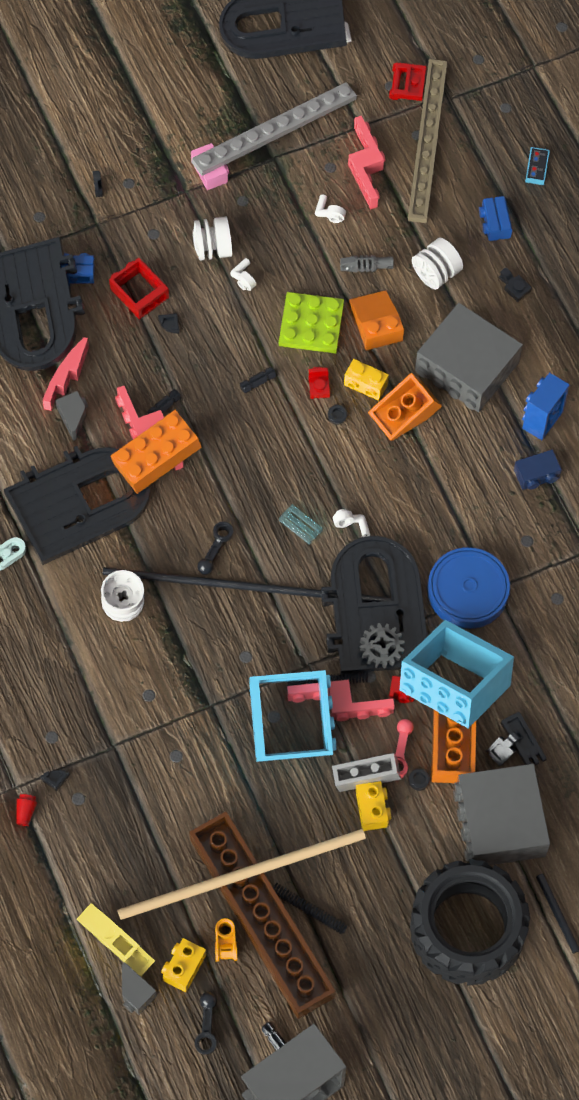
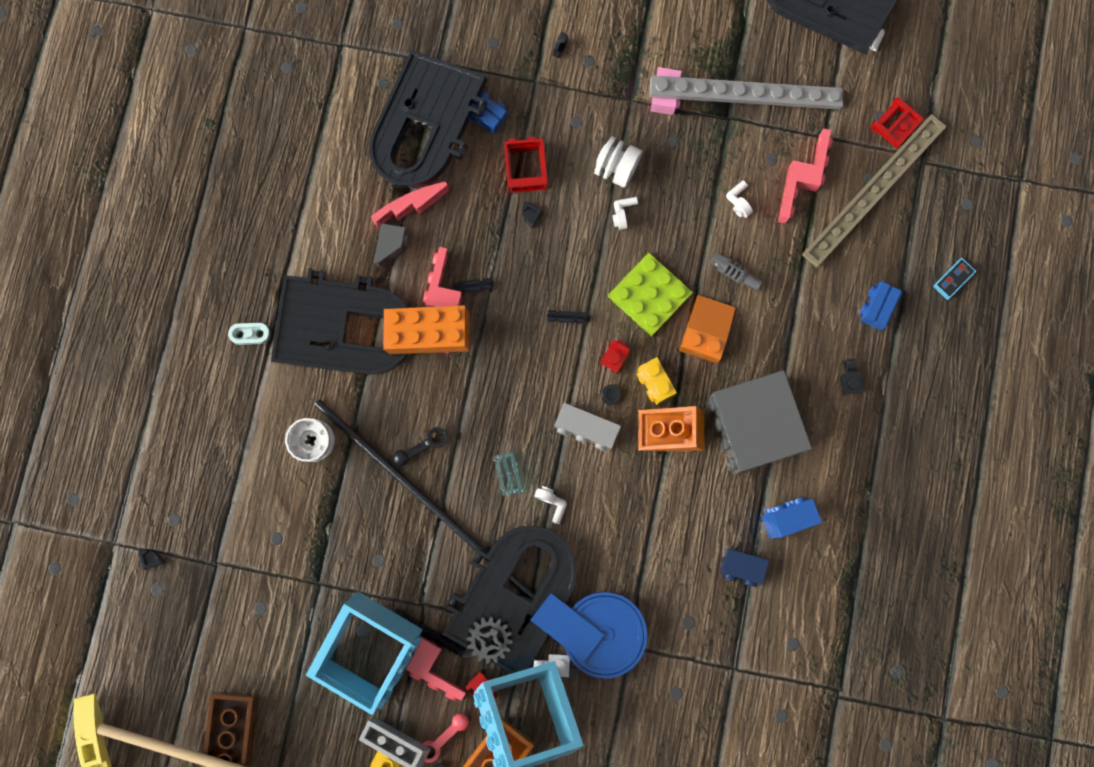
camera: 35 degrees right, 15 degrees up
red cone [16,794,37,826] -> none
white wheel [412,238,463,290] -> none
none -> blue piece [531,593,604,662]
none -> light grey brick [554,403,620,452]

